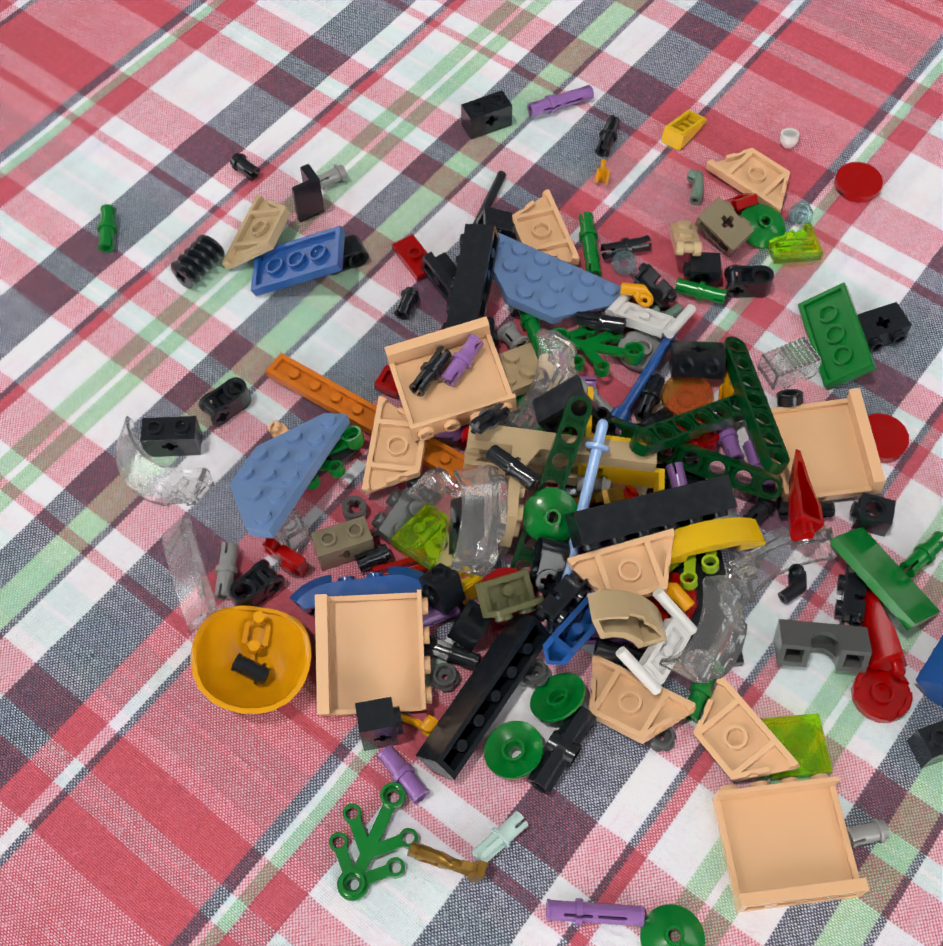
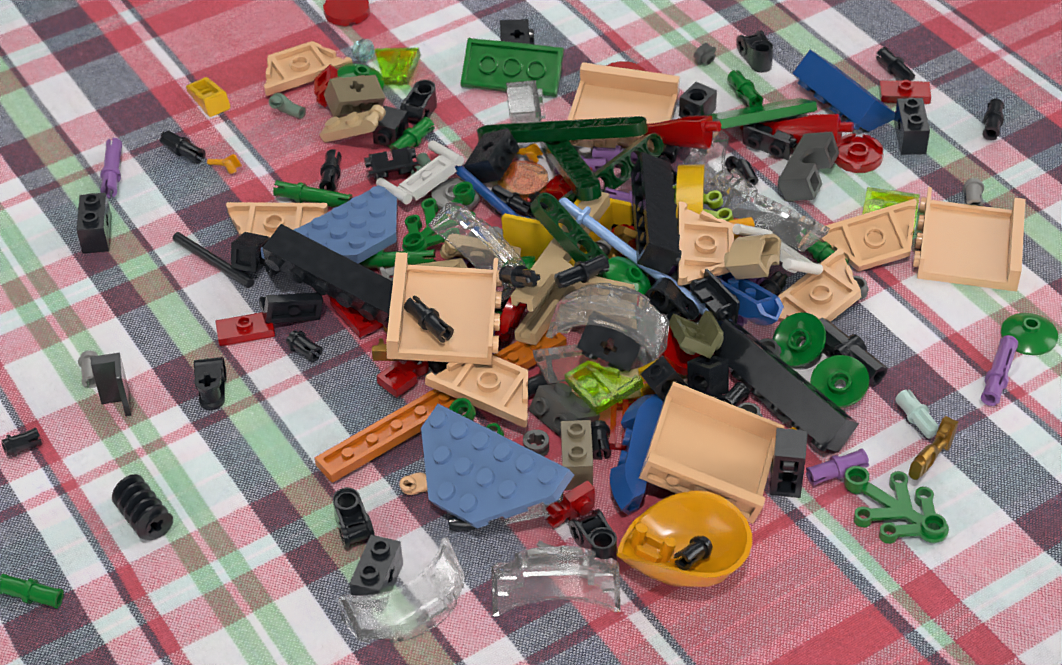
camera: 70 degrees left, 15 degrees down
tan wing [222,195,291,270] -> none
blue plate [251,226,345,296] -> none
medium lavender pin [440,334,484,387] -> none
black panel [532,375,598,433] -> none
black axle [575,311,626,334] -> none
clear light blue plate [612,250,637,275] -> none
light orange arm [620,282,654,308] -> none
black tile [776,389,804,407] -> none
white hinge [780,128,800,148] -> none

